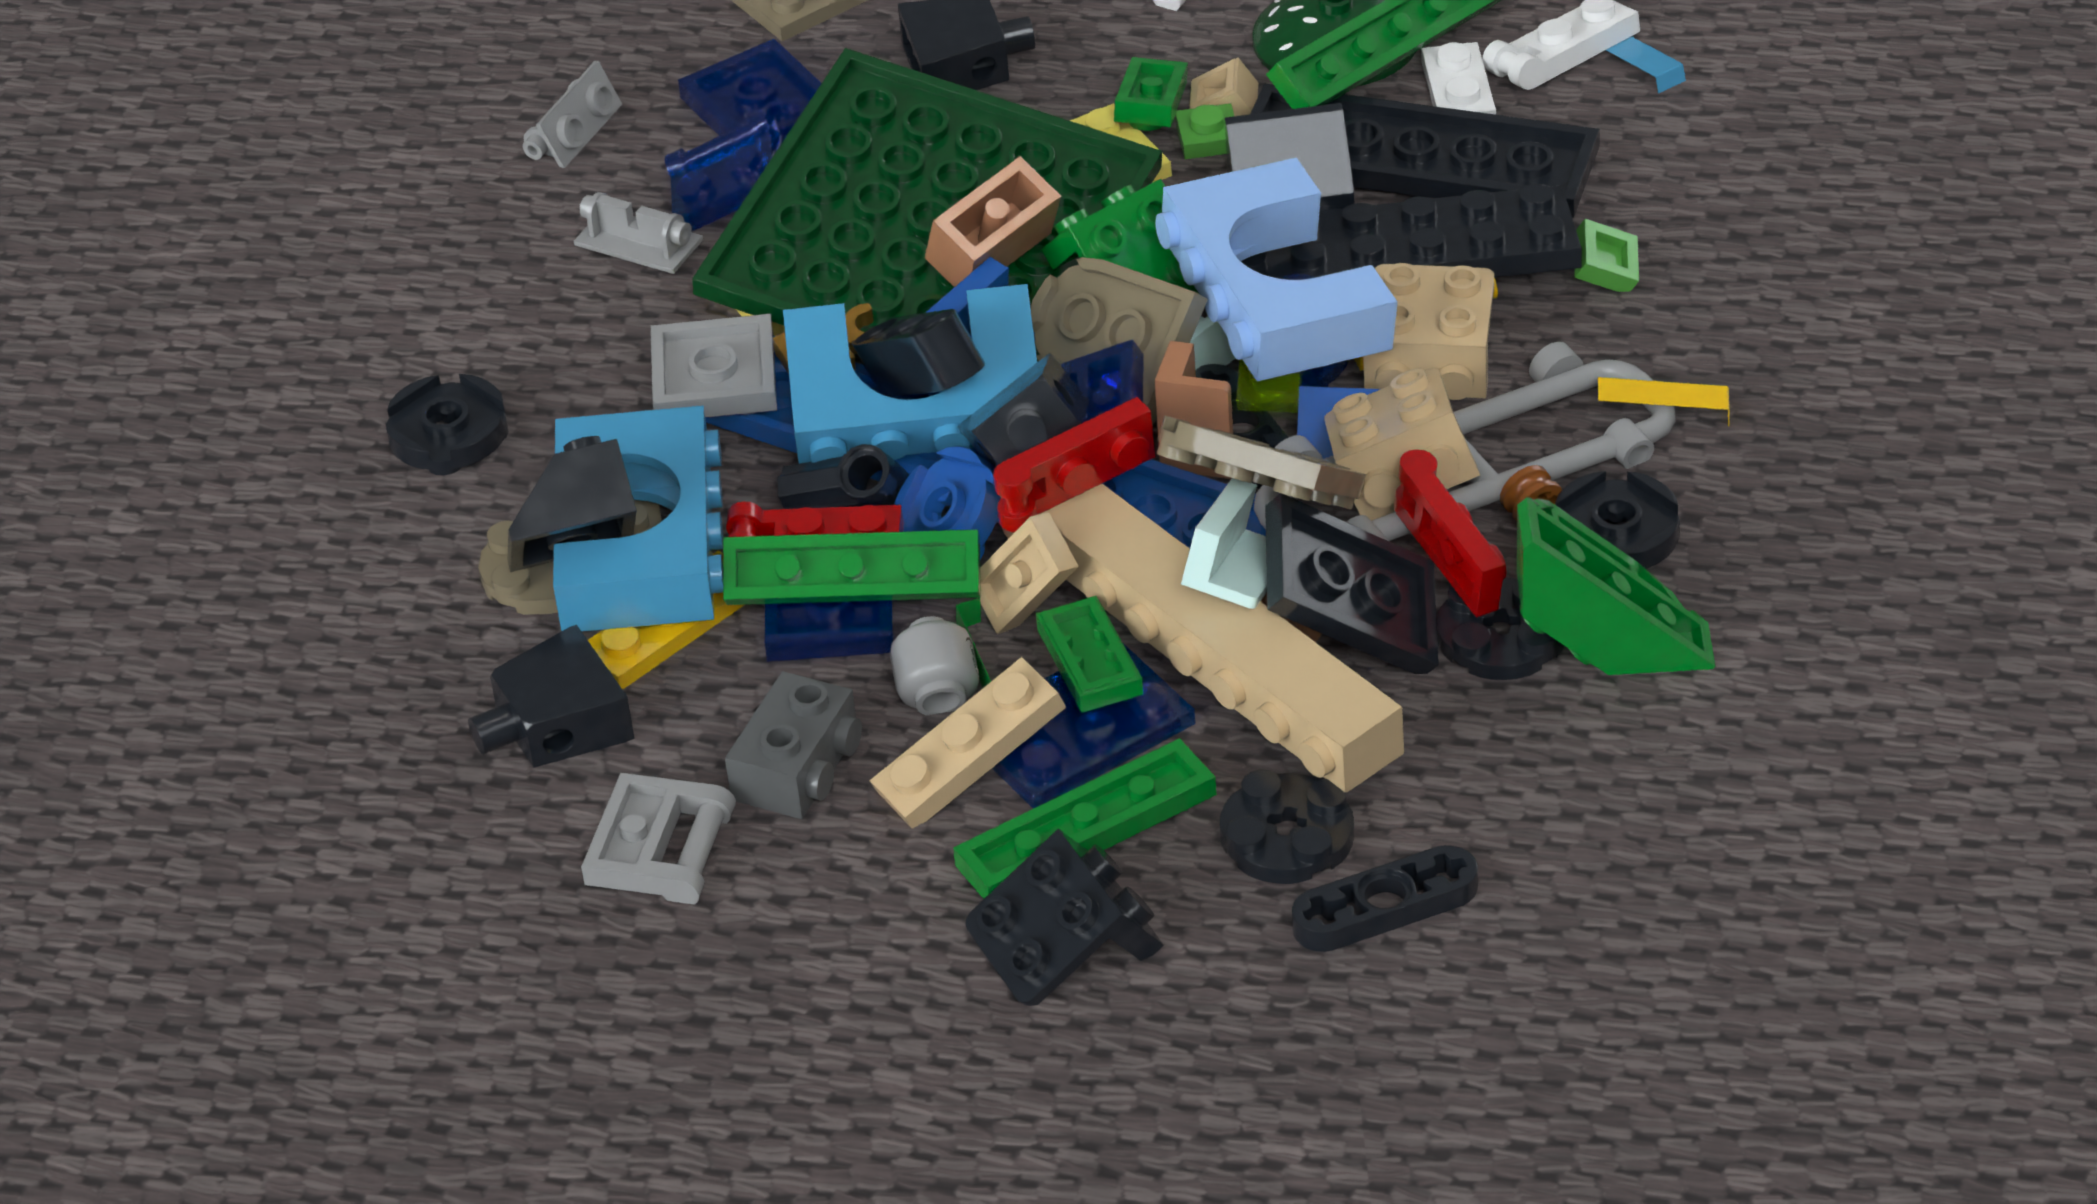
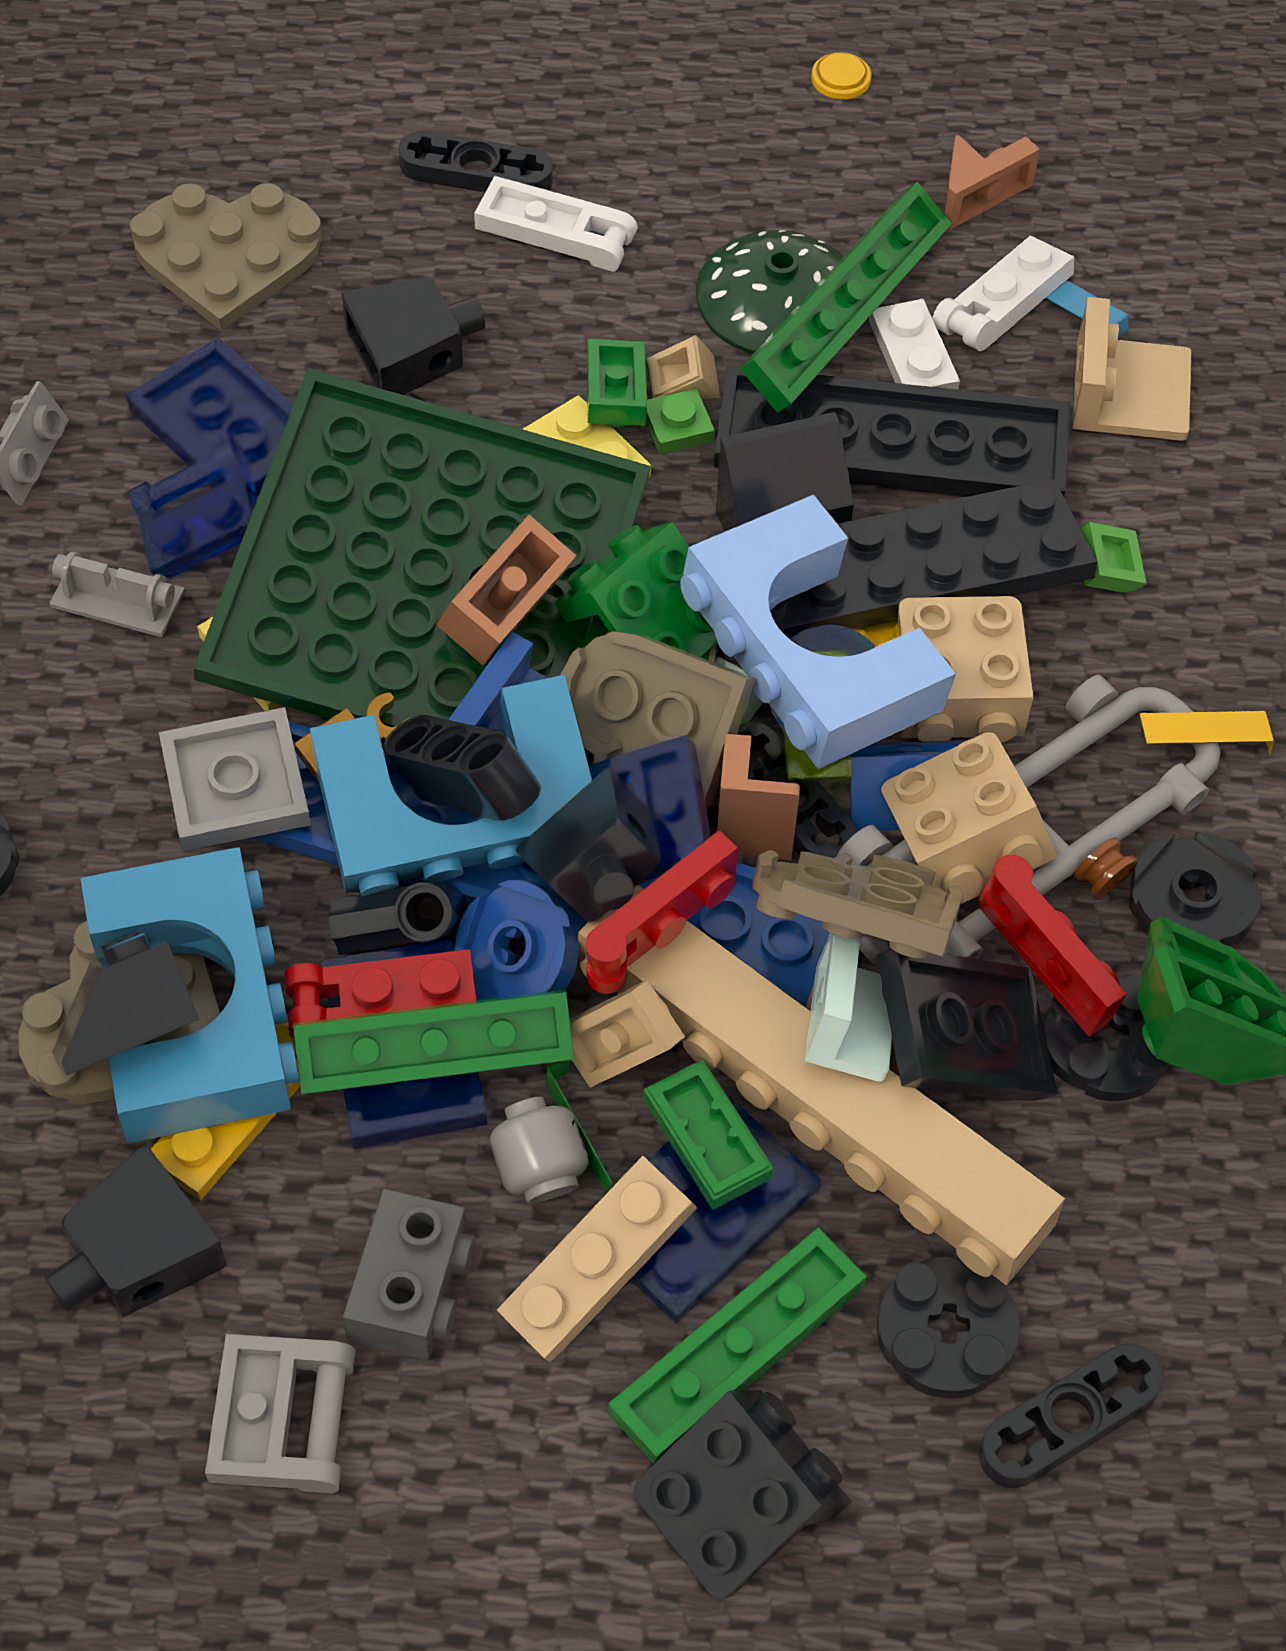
camera: 15 degrees left, 15 degrees up
none -> tan bracket [1072,297,1191,441]

